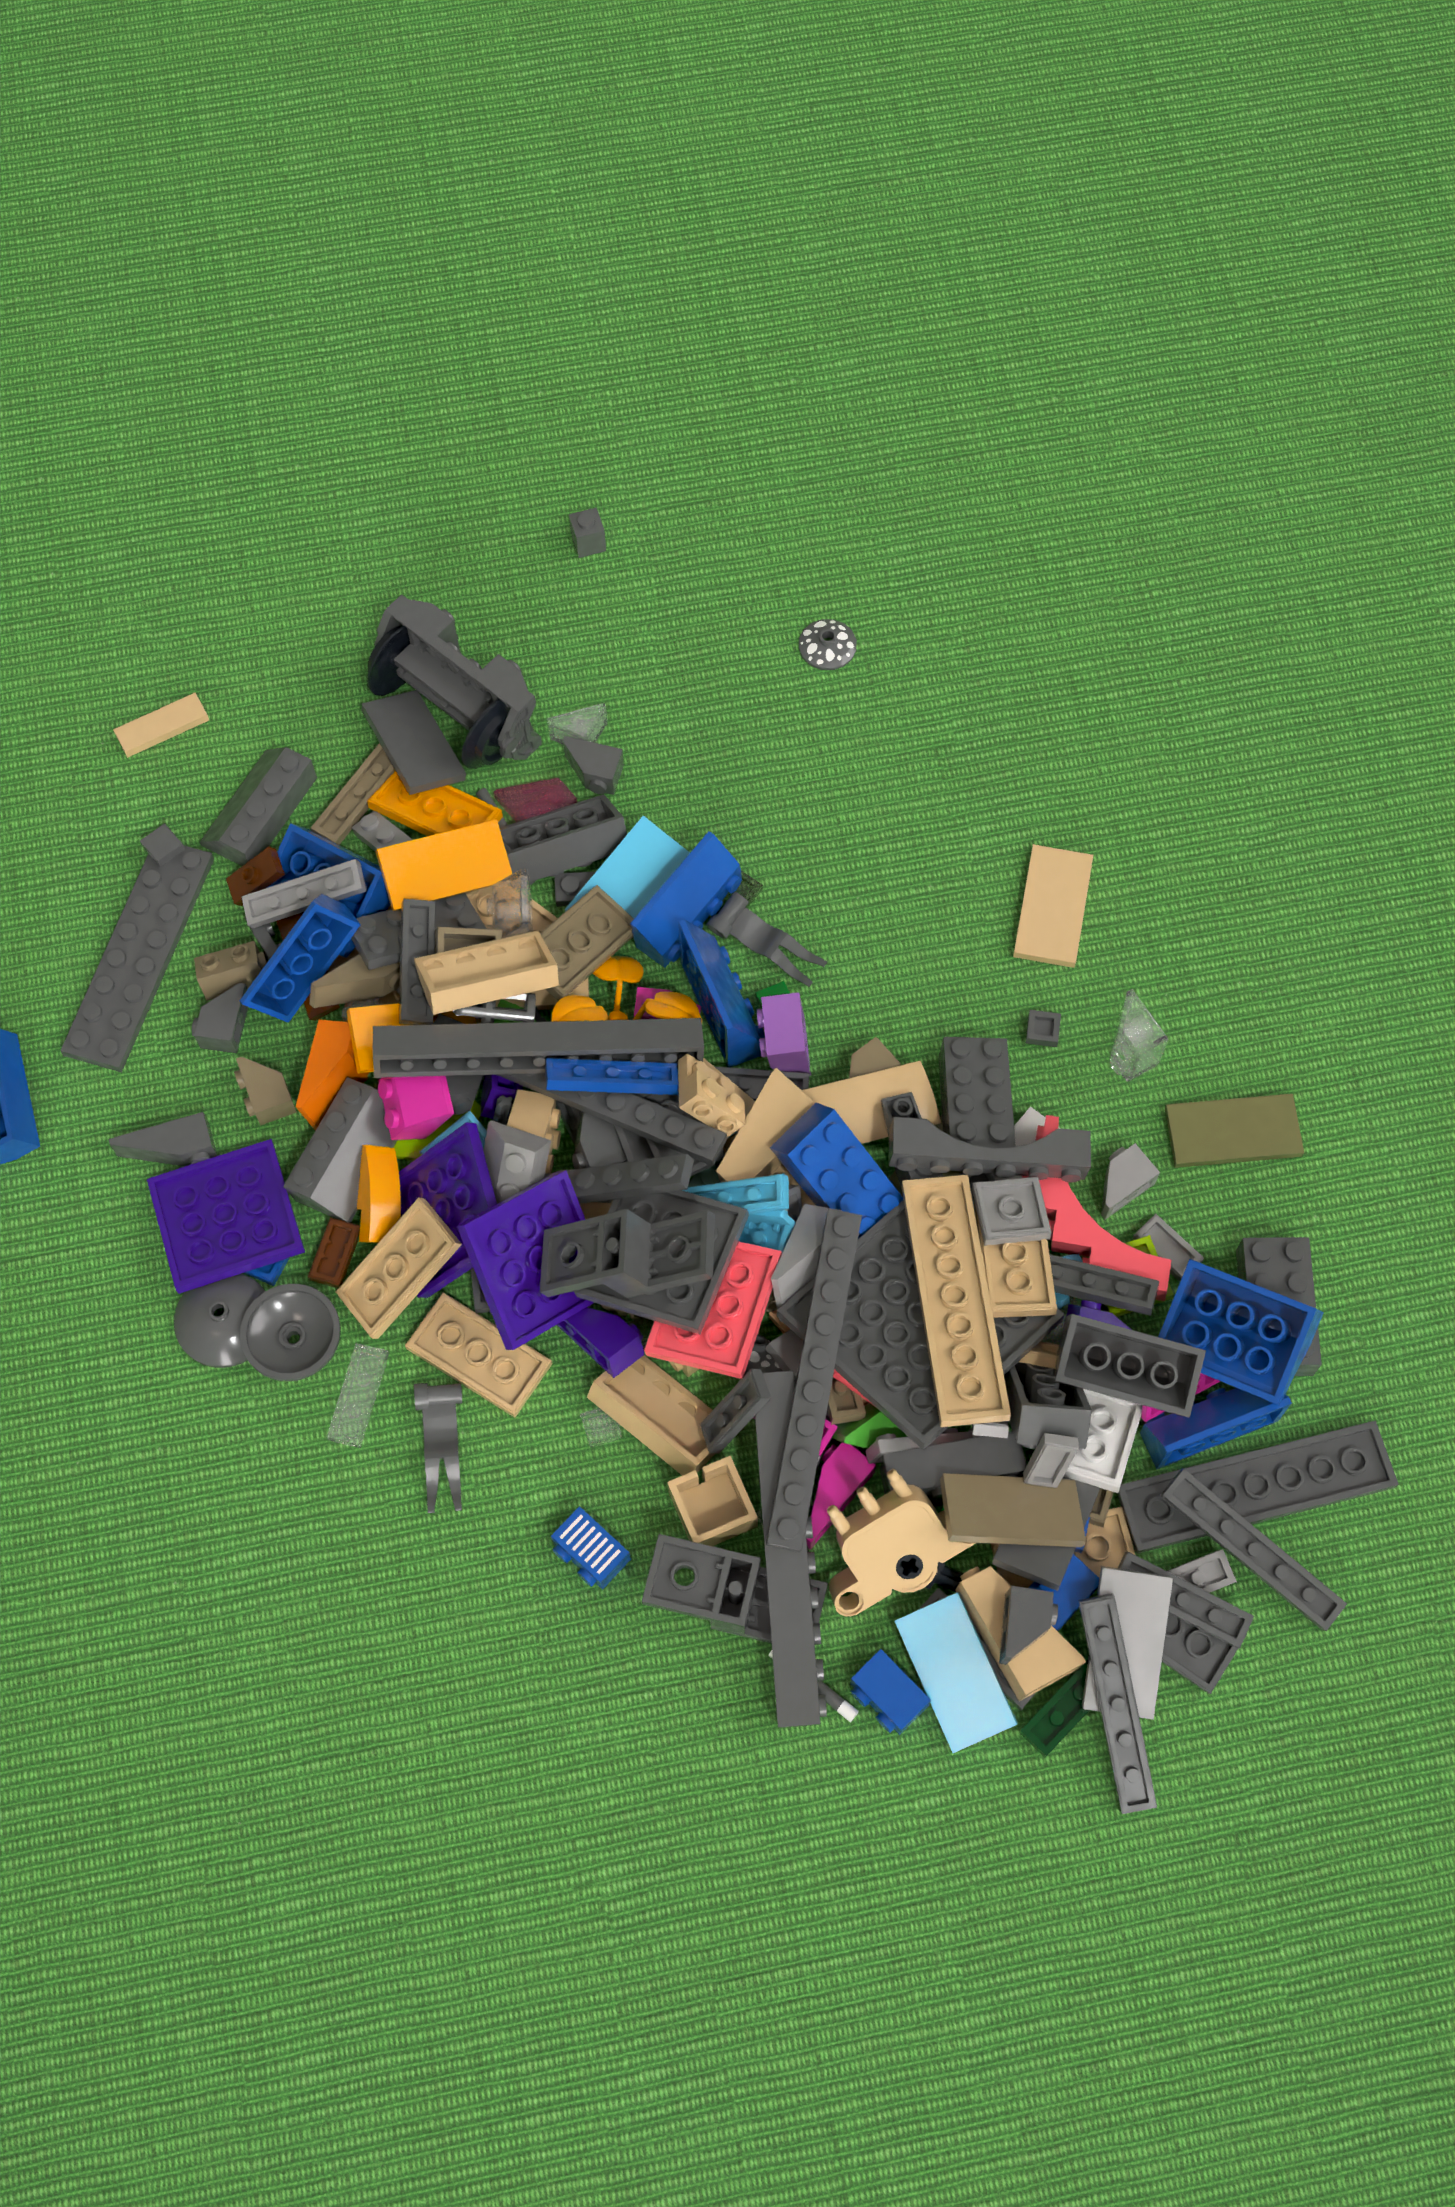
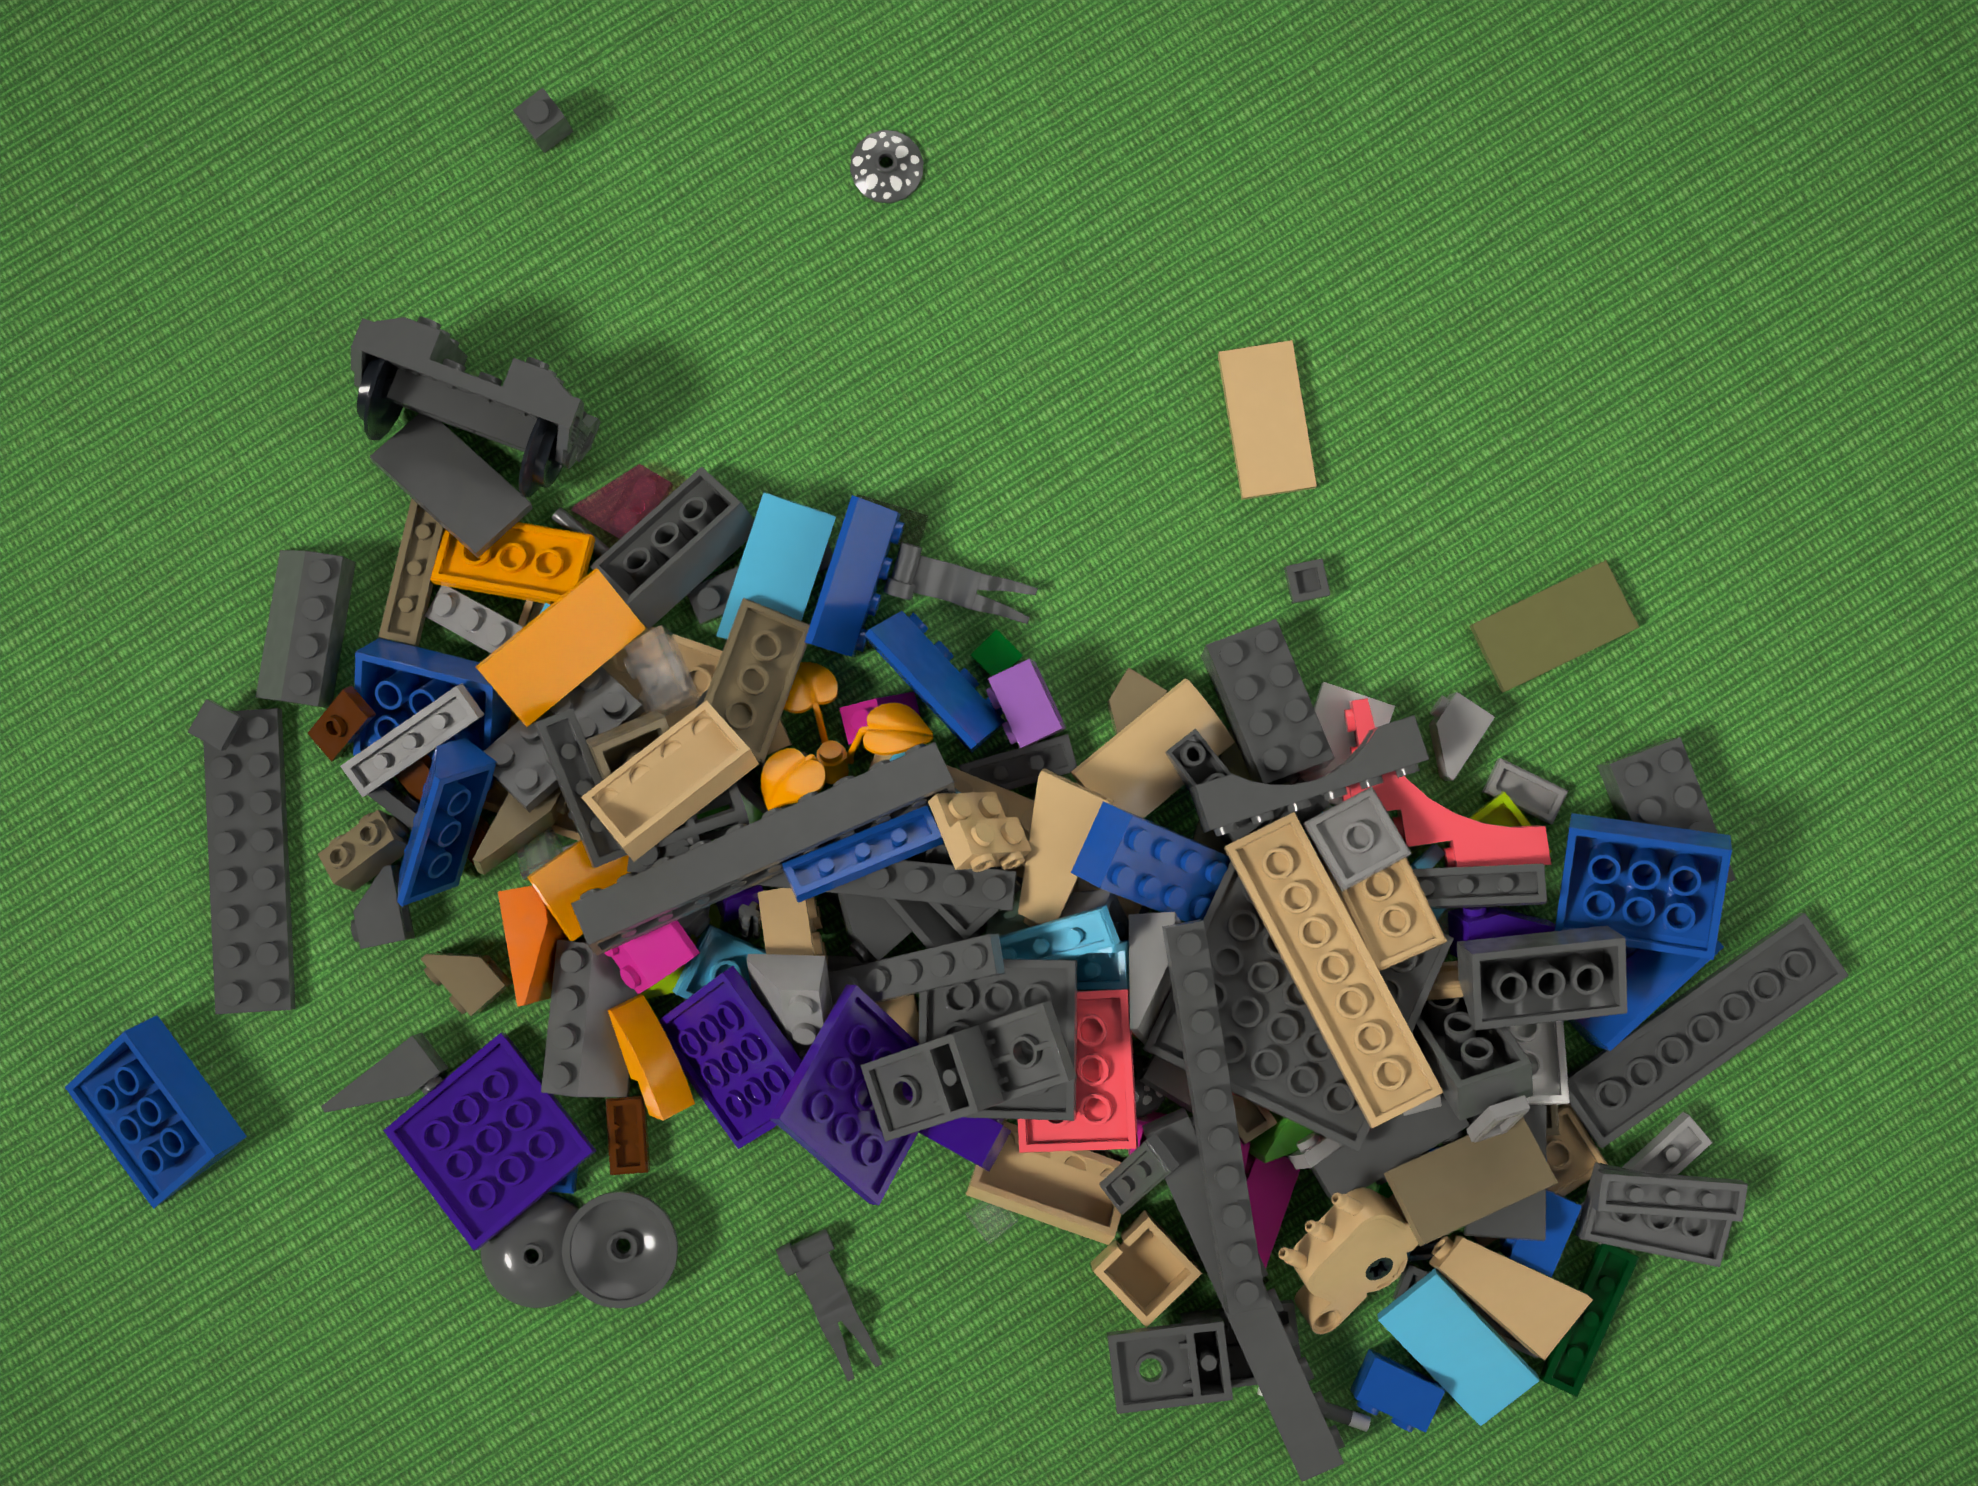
camera: 25 degrees left, 20 degrees up
tan tile [113,693,209,758] -> none
clear tile [327,1343,389,1448] -> none
tan tile [336,1197,462,1339] -> none
tan tile [405,1293,553,1418] -> none
clear slope [547,703,608,745] -> none
blue brick [551,1506,631,1590] -> none
dark grey slope [563,736,624,795] -> none
dark grey slope [999,1586,1058,1665] -> none
tile [1078,1594,1157,1814] -> none
tile [1082,1566,1173,1720] -> none
clear slope [1110,989,1168,1082] -> none
dark grey plate [1160,1468,1347,1631] -> none

